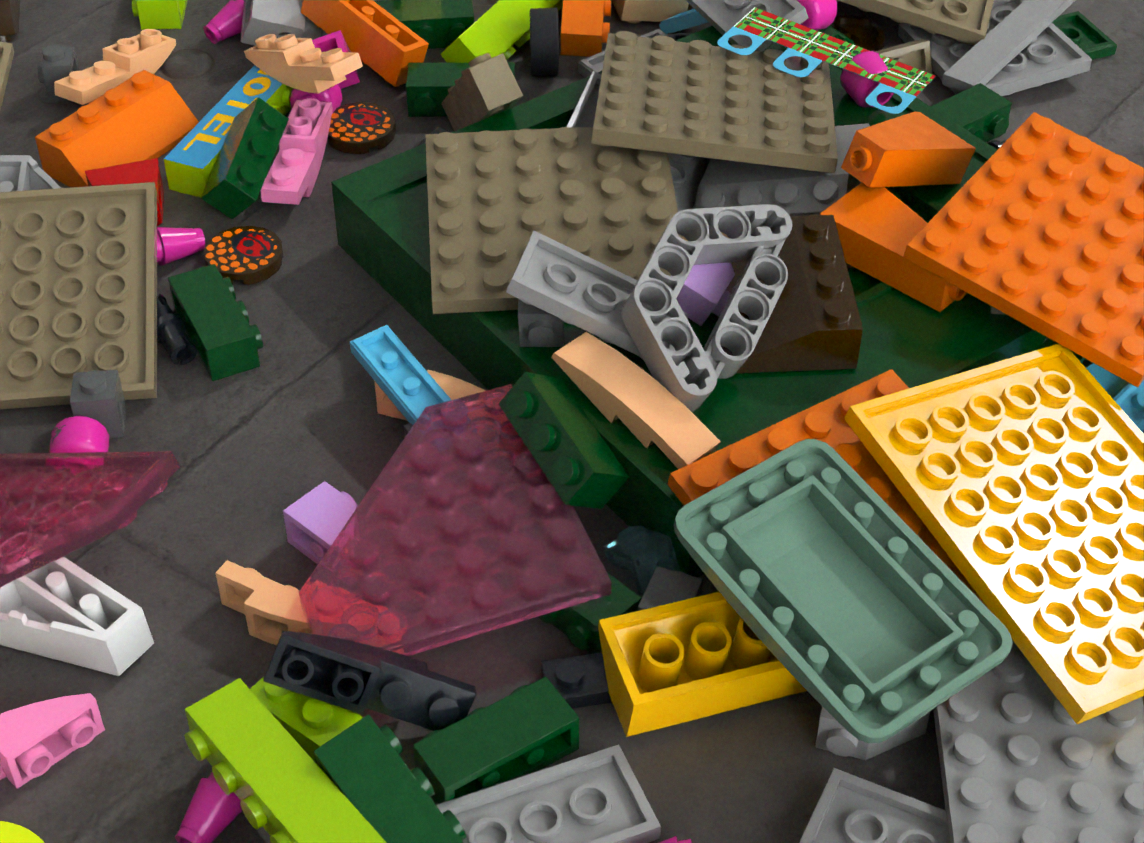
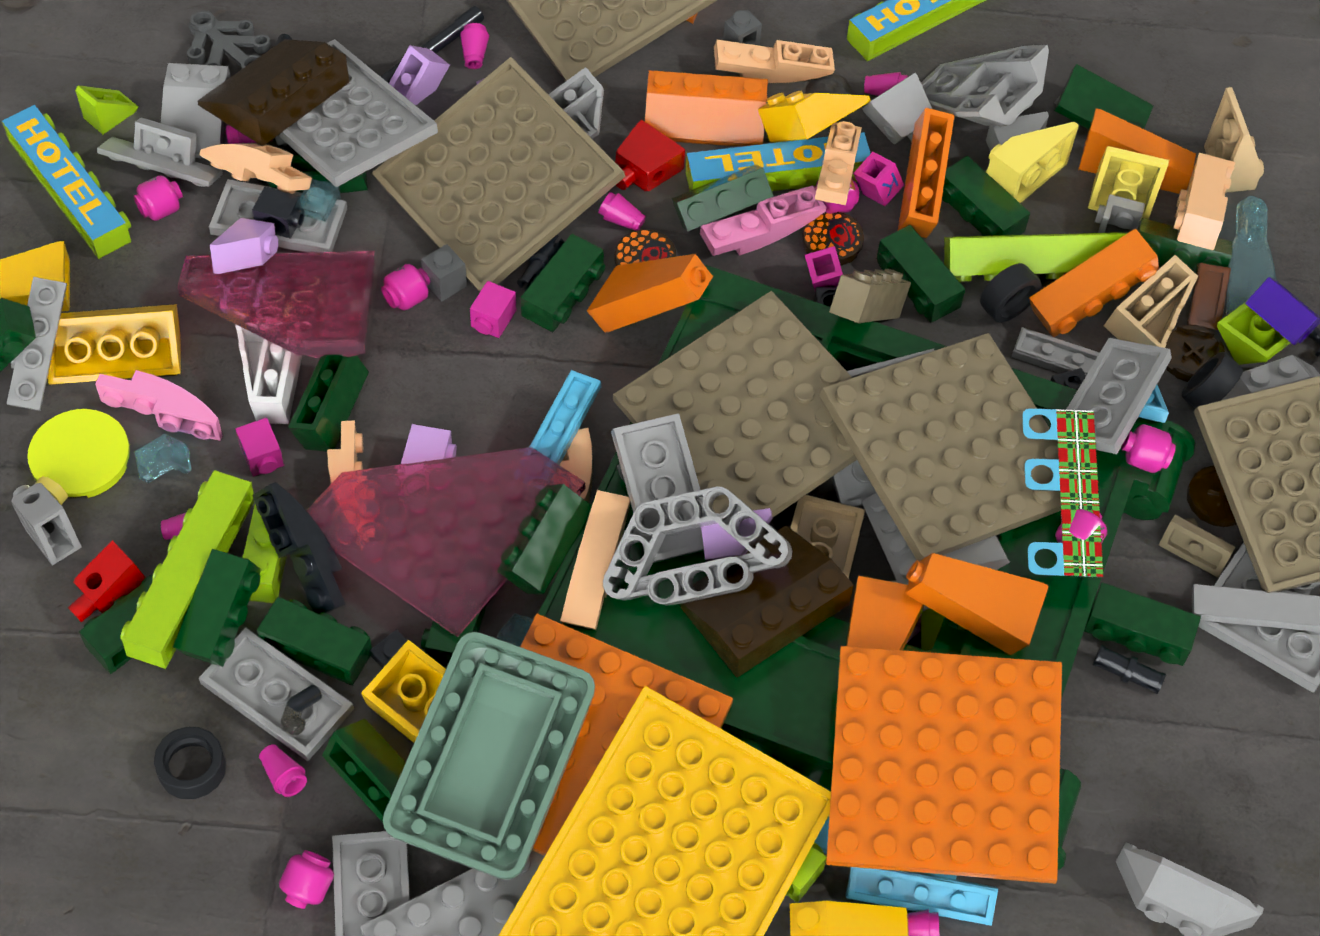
camera: 55 degrees right, 15 degrees up
none -> clear light blue bracket [134,434,192,483]
none -> dark pink brick [235,417,284,477]
none -> arm [281,684,322,736]
none -> dark green brick [288,347,369,452]
none -> dark green brick [322,718,406,822]
none -> dark pink brick [470,281,517,338]
none -> orange slope [587,254,713,333]
none -> yellow slope [757,91,871,142]
none -> dark pink brick [805,246,843,292]

